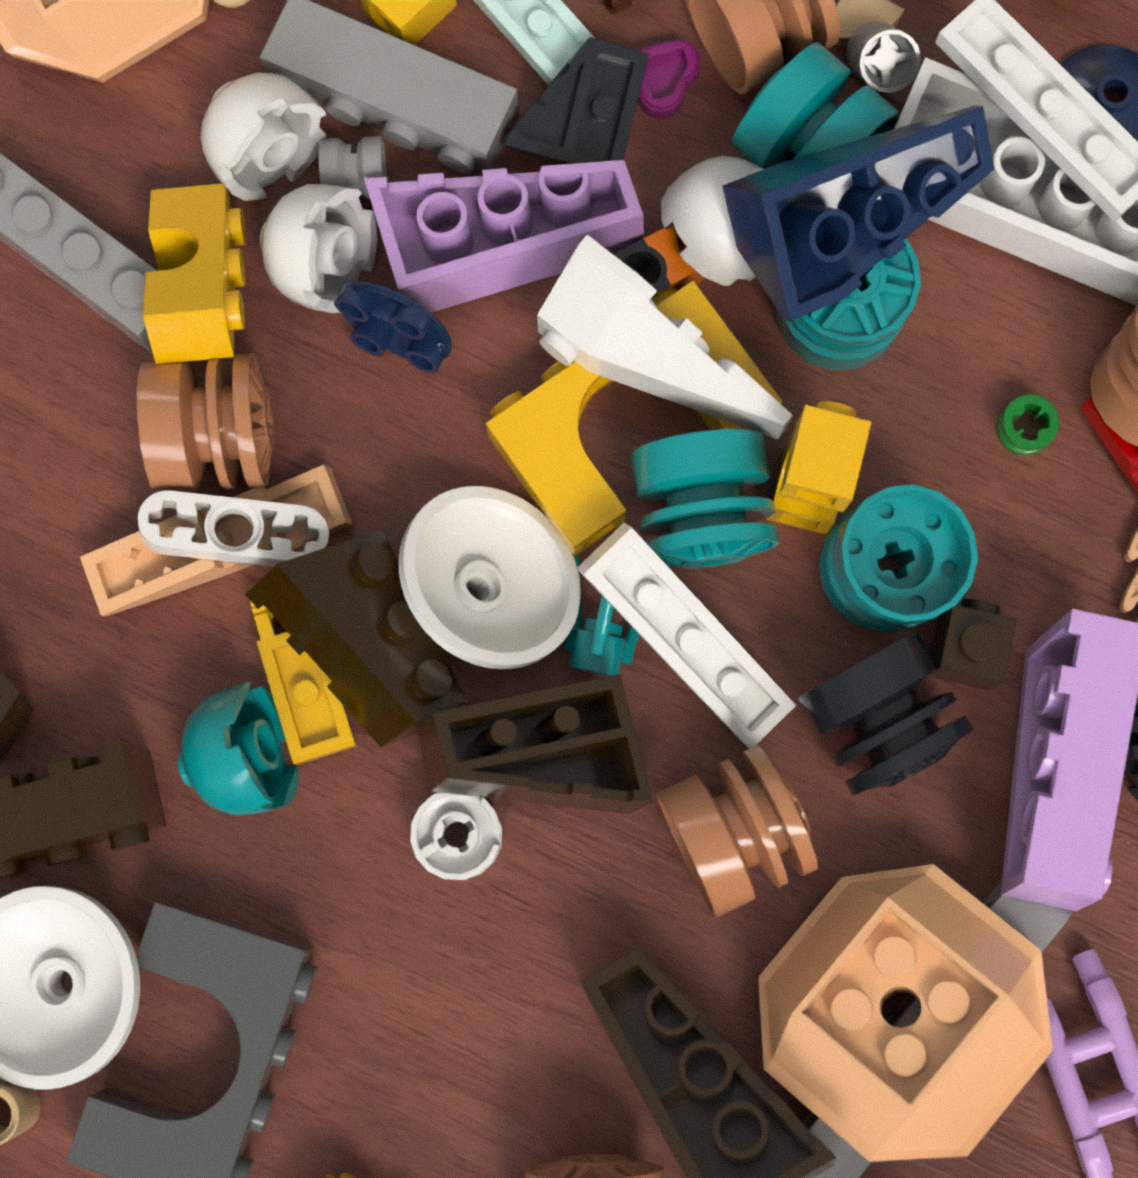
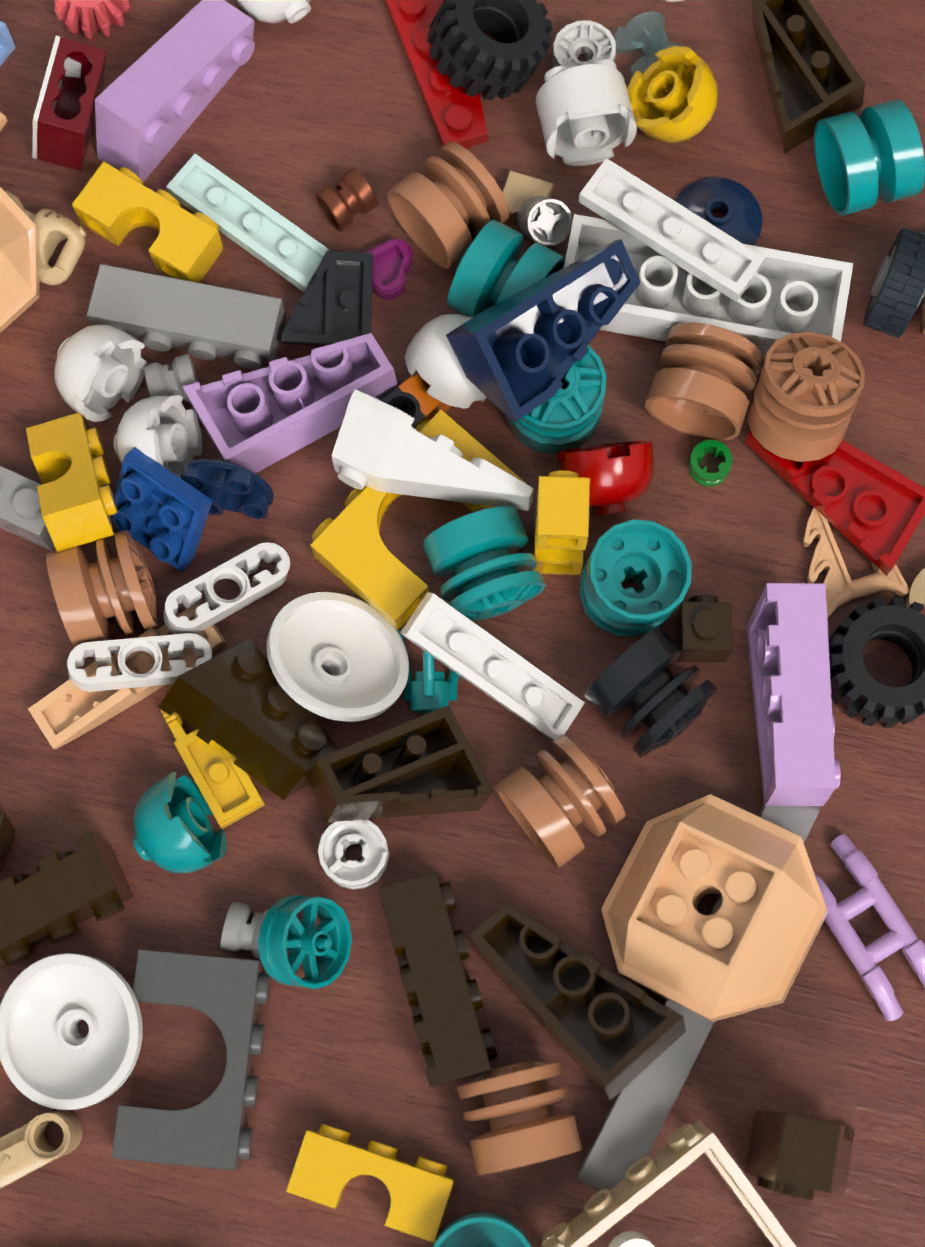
camera: 10 degrees left, 5 degrees down
none -> blue tile [110,447,213,573]
none -> white beam [163,542,290,634]
none -> light grey wheel [220,901,268,959]
none -> teal wheel [258,895,352,989]
none -> dark brown wedge [378,872,497,1087]
none -> red cylinder [557,440,654,515]
none -> nougat wheel [645,322,764,440]

